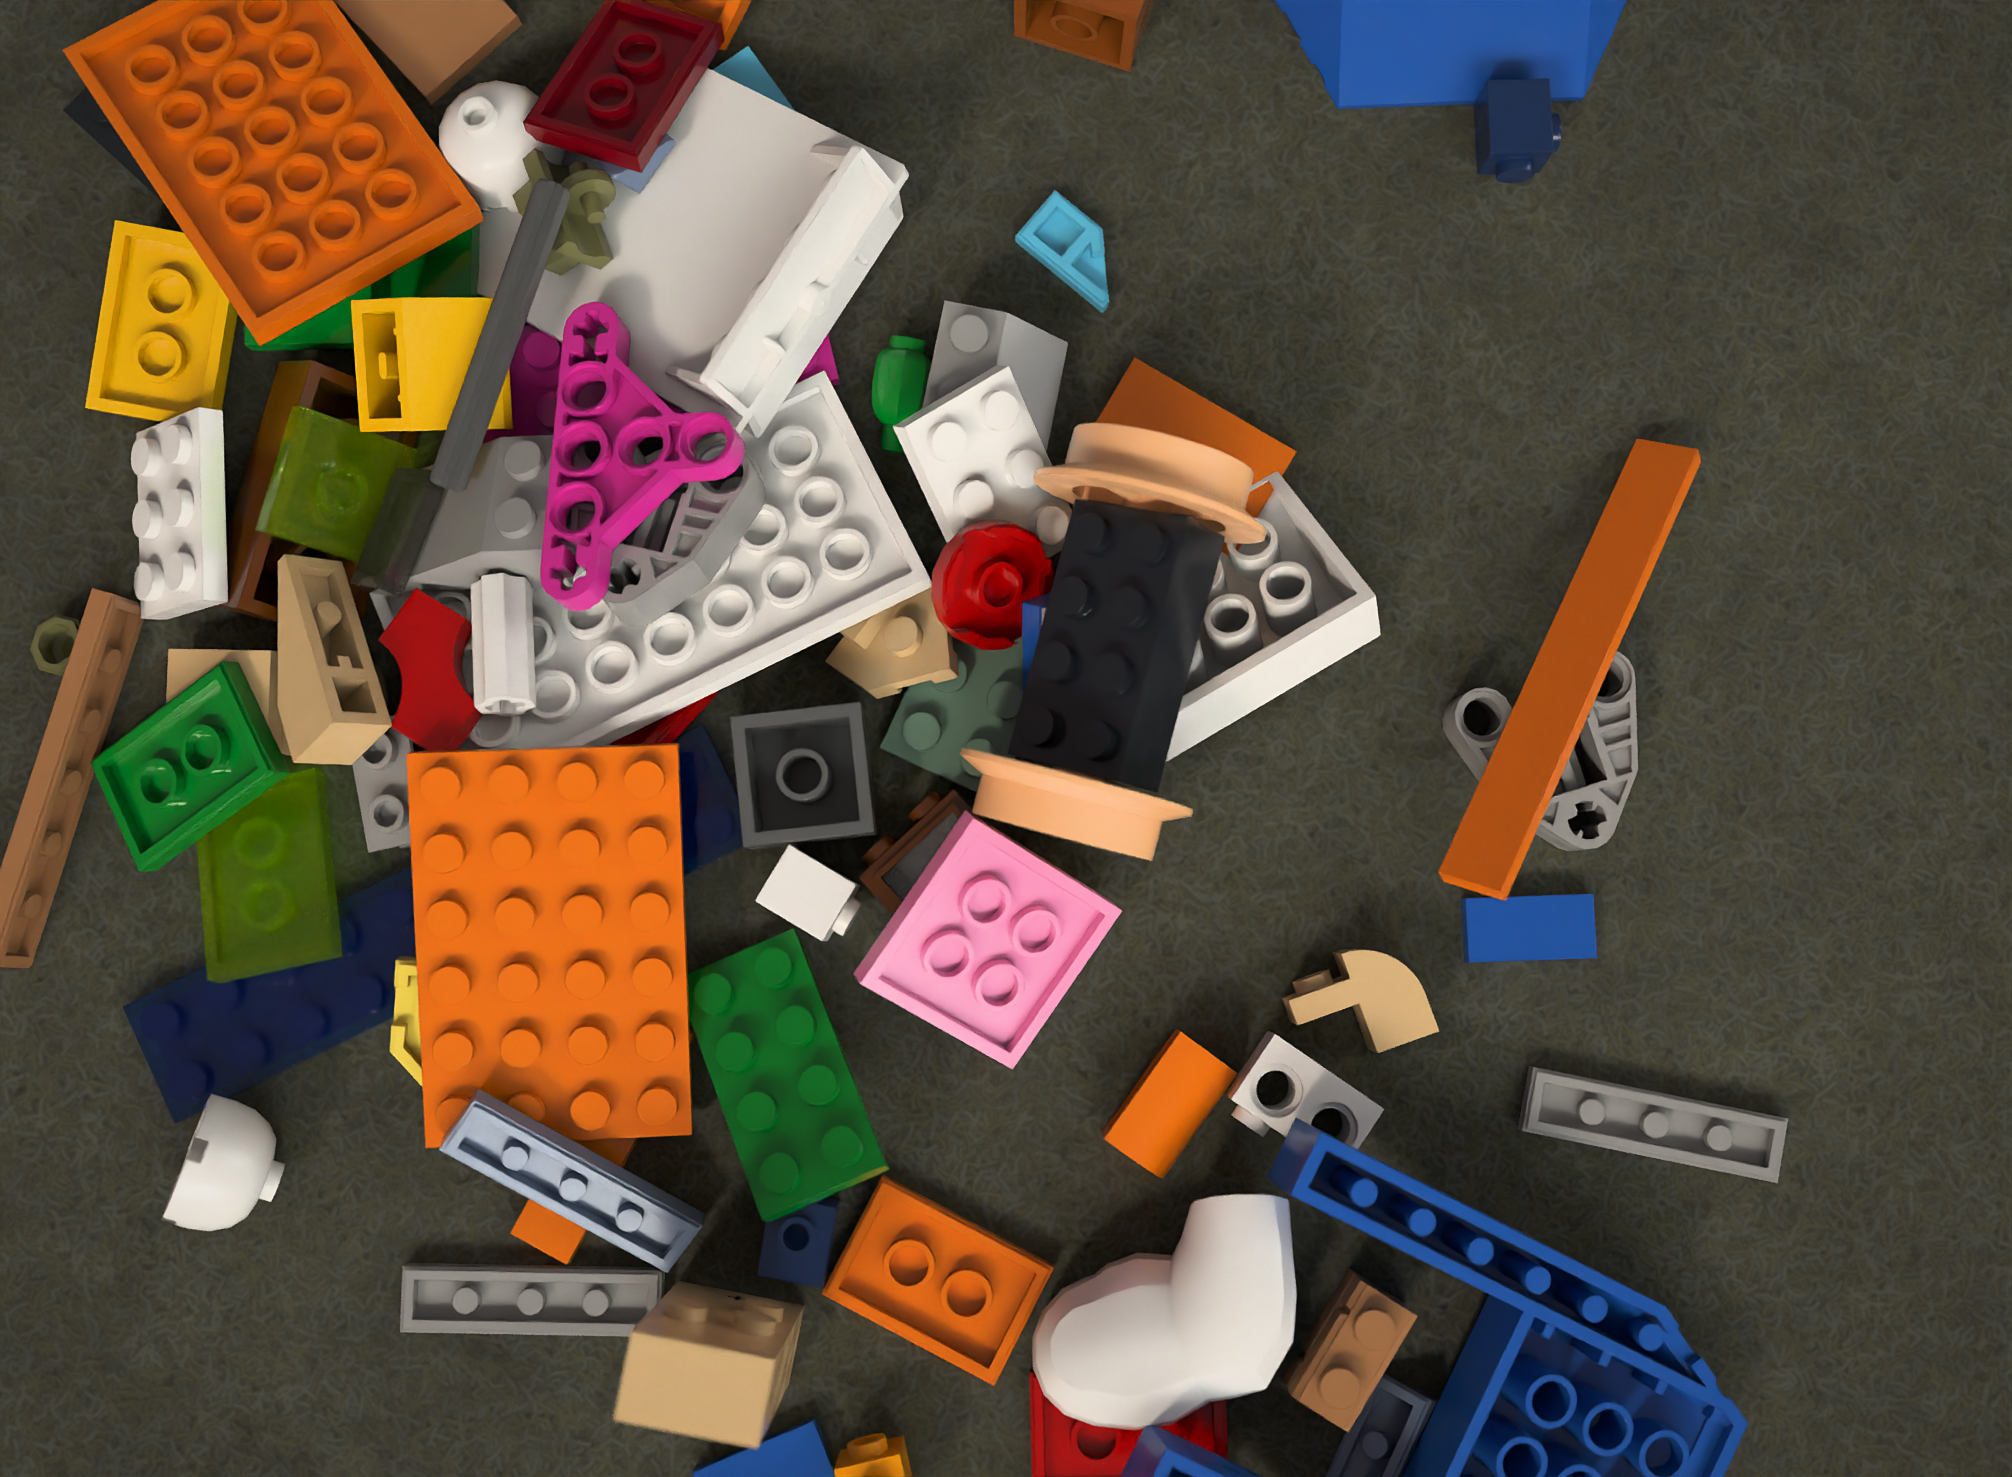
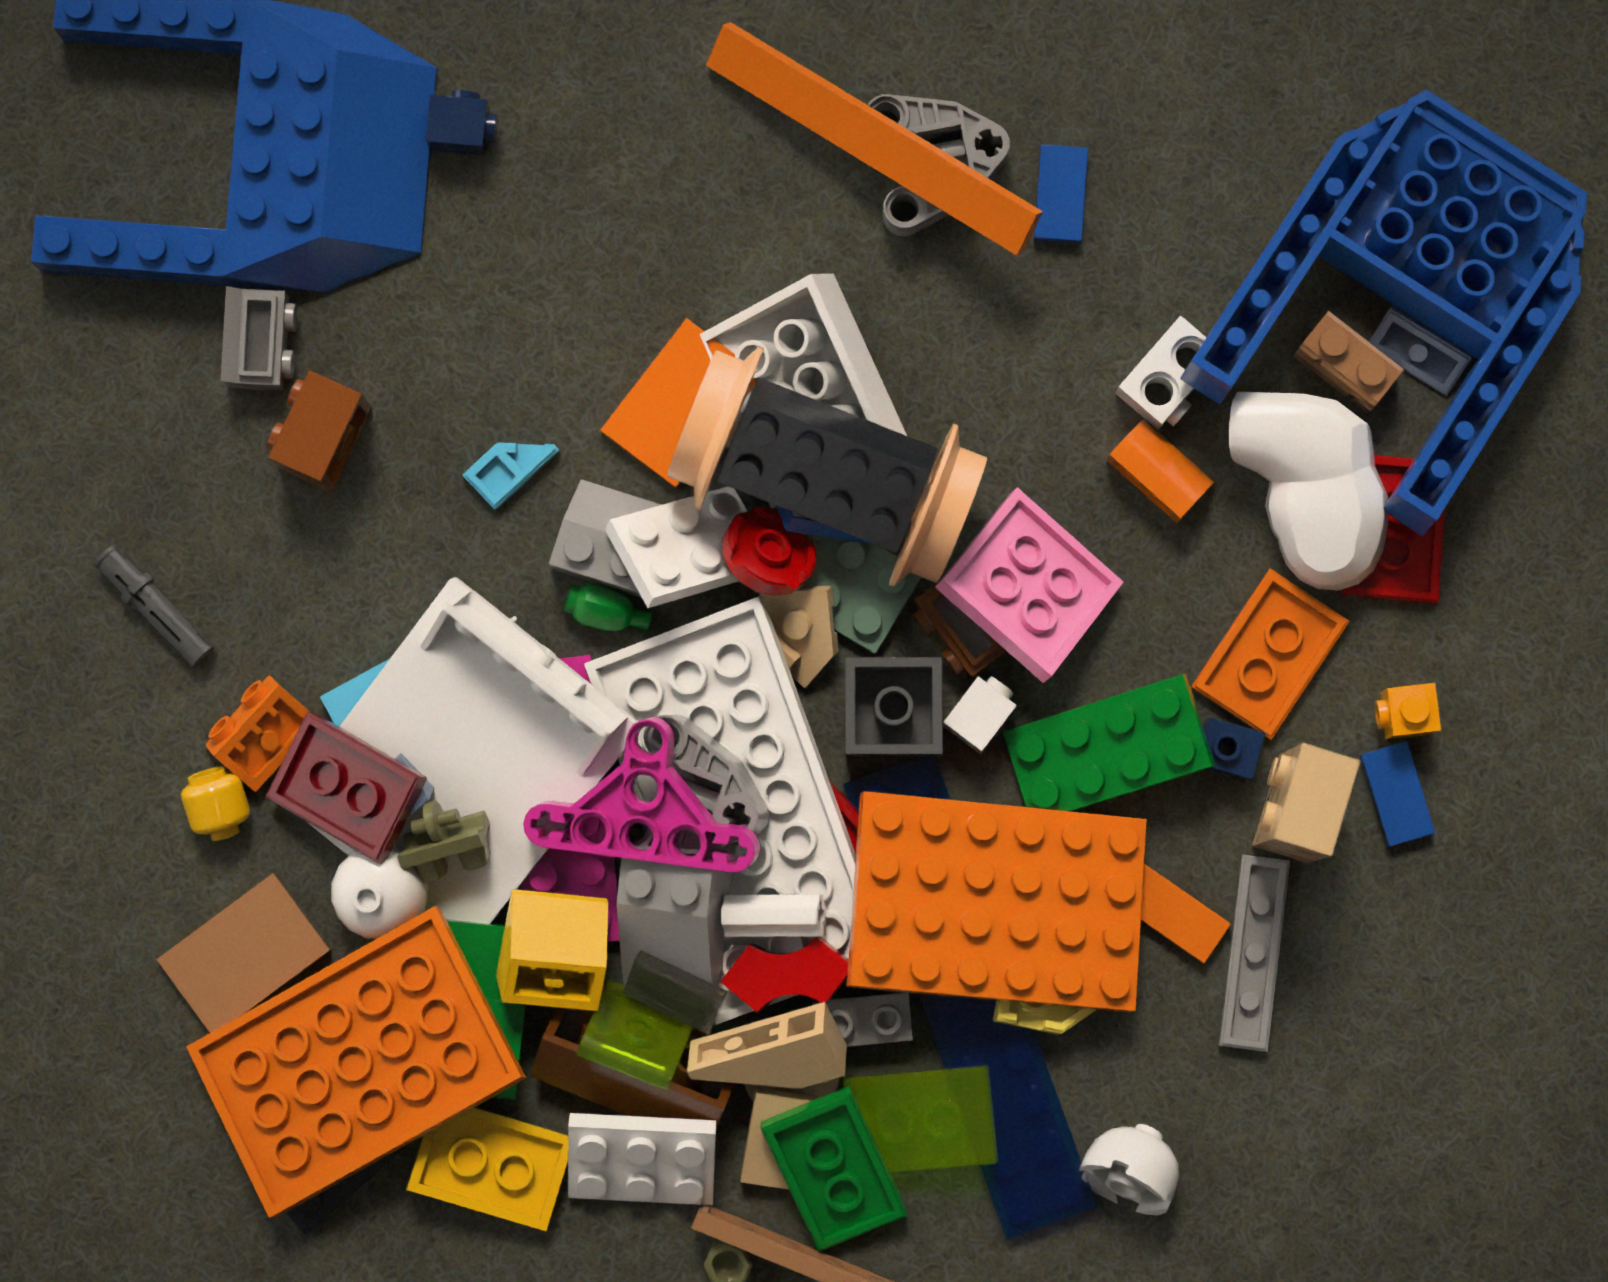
camera: 85 degrees left, 0 degrees up
dark grey axle [430,178,571,492] -> none
sand blue tile [439,1089,704,1273] -> none
tan brick [1282,949,1439,1053] -> none
light grey tile [1518,1066,1788,1183] -> none

